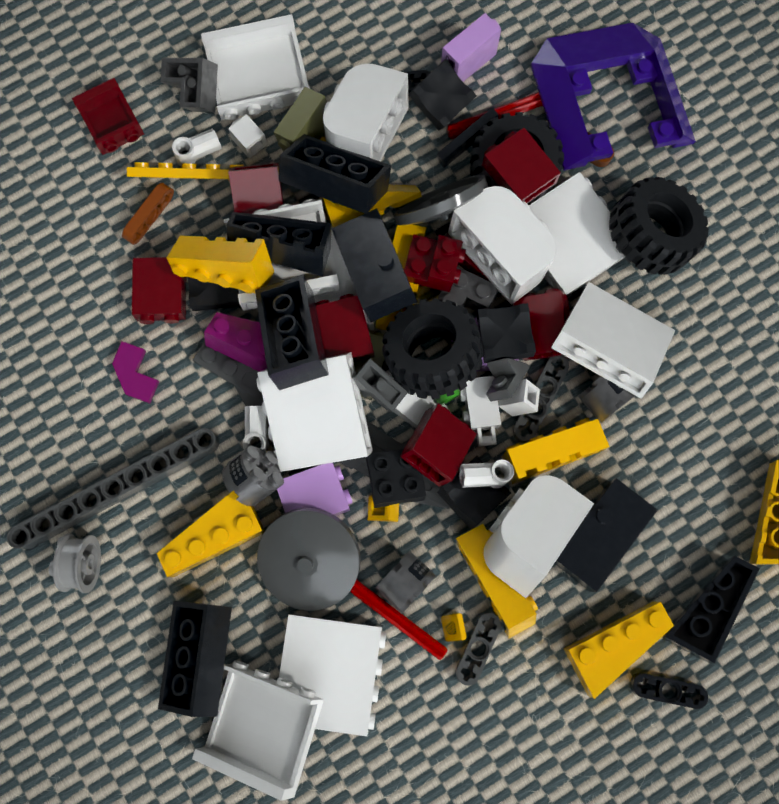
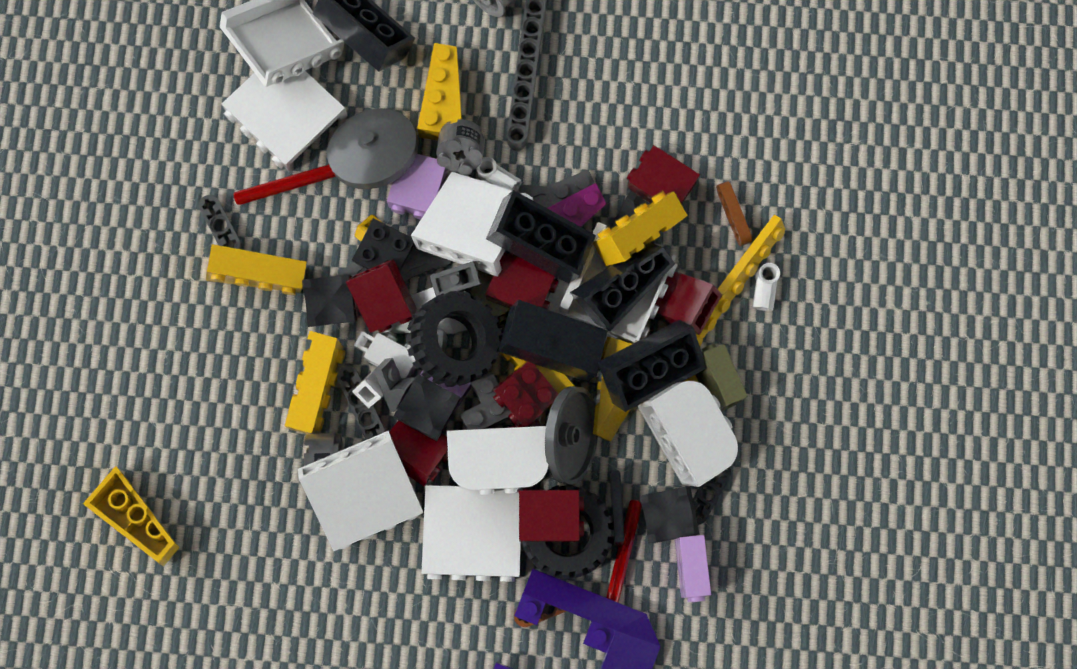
camera: 125 degrees right, 0 degrees up
dark red panel [72,78,144,155] -> none
magenta tile [112,341,159,404] -> none
flat silver brick [161,58,218,112] -> none
white panel [201,14,310,120] -> none
white brick [228,114,267,159] -> none
flat silver brick [375,551,436,614] -> none
yellow slope [441,613,467,642] -> none
white piece [459,459,514,488] -> none
white brick [484,475,594,598] -> none
black brick [554,478,658,592] -> none
yellow wedge [563,601,674,699] -> none
black tyre [609,177,709,275] -> none
black beam [630,673,708,709] -> none
black wedge [661,556,760,663] -> none

